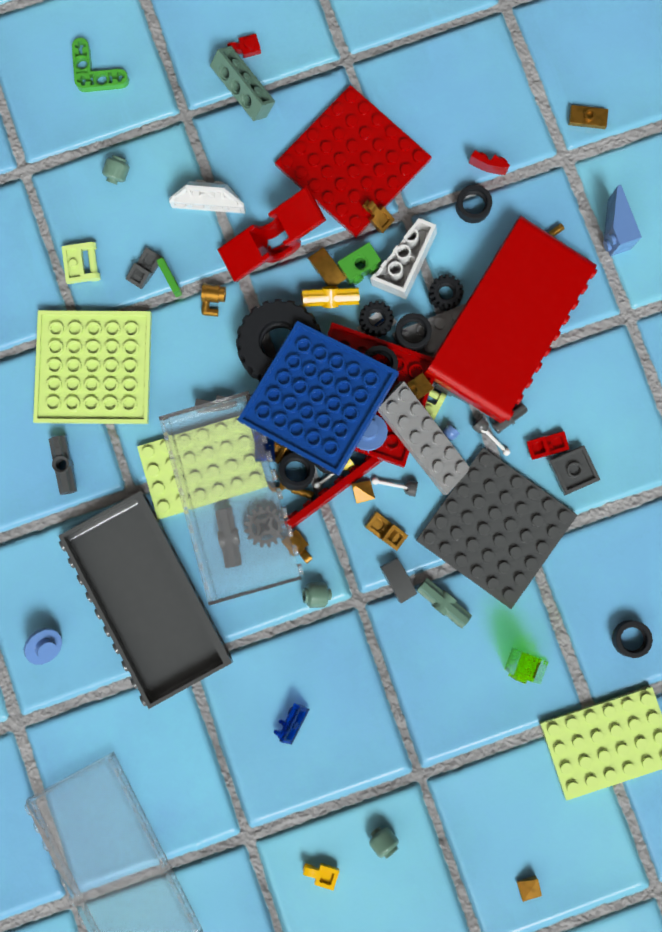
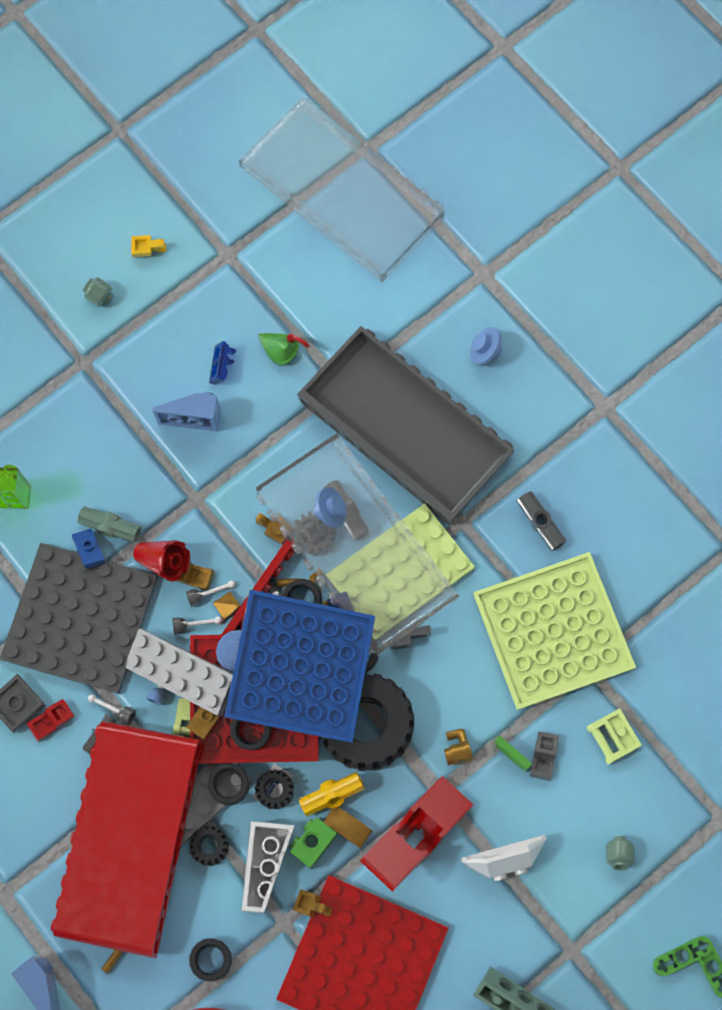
camera: 160 degrees right, 10 degrees down
sand green head [302,582,332,608] -> none
dark grey slope [380,558,417,603] -> none
none -> blue plate [72,529,105,569]
none -> red cone [133,540,190,582]
none -> medium blue slope [153,392,221,431]
none -> hinge [186,580,236,607]
none -> bright green piece [258,333,310,366]
none -> medium blue piece [314,487,347,528]

